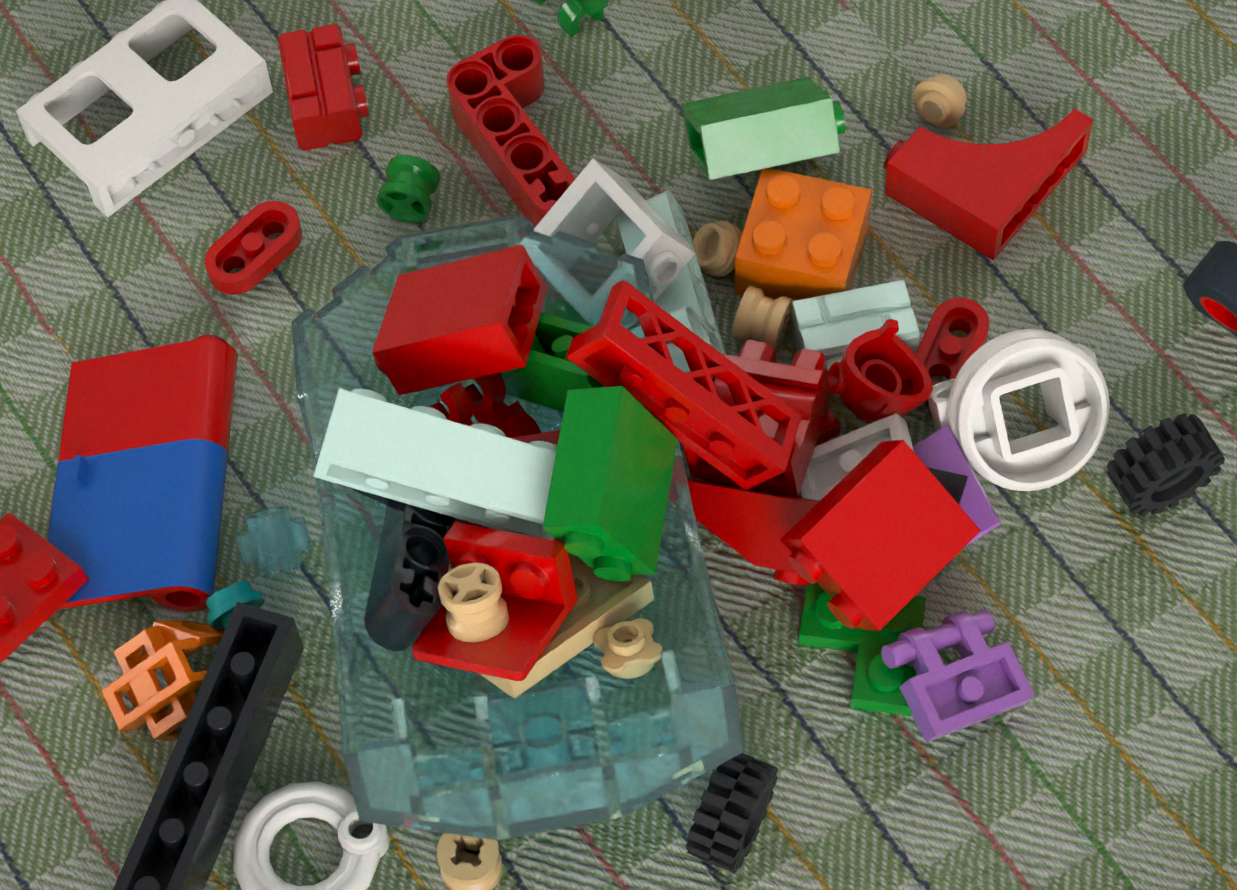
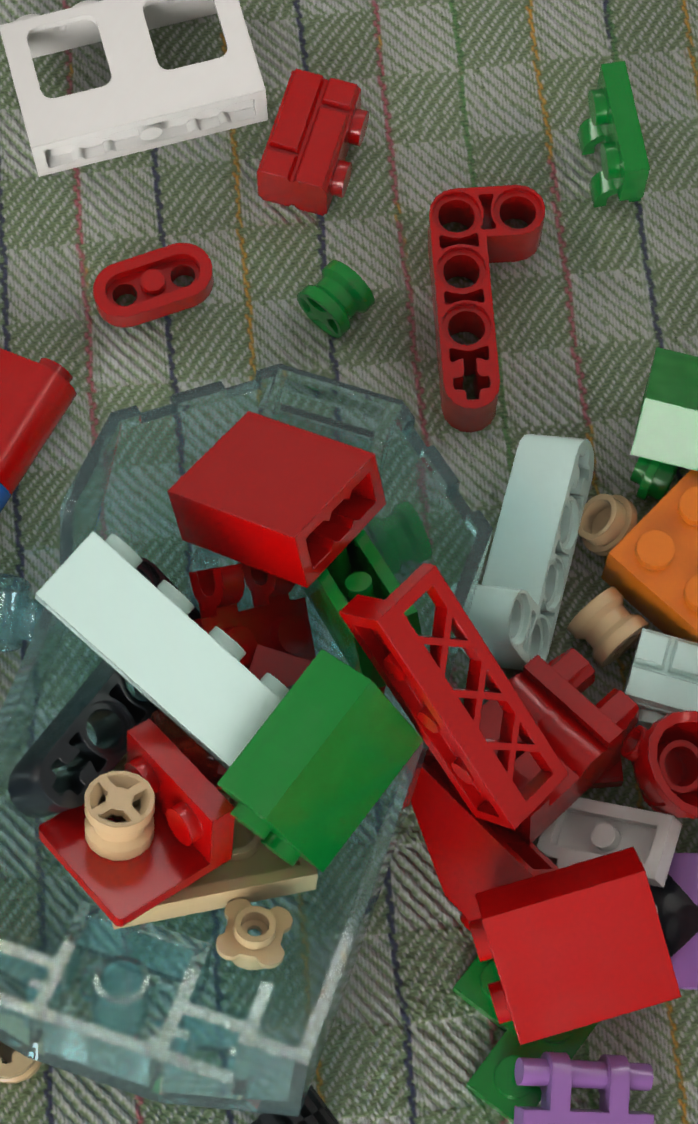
camera: 25 degrees right, 10 degrees up
white window [522,159,695,331] -> none
none -> green plate [630,457,679,501]

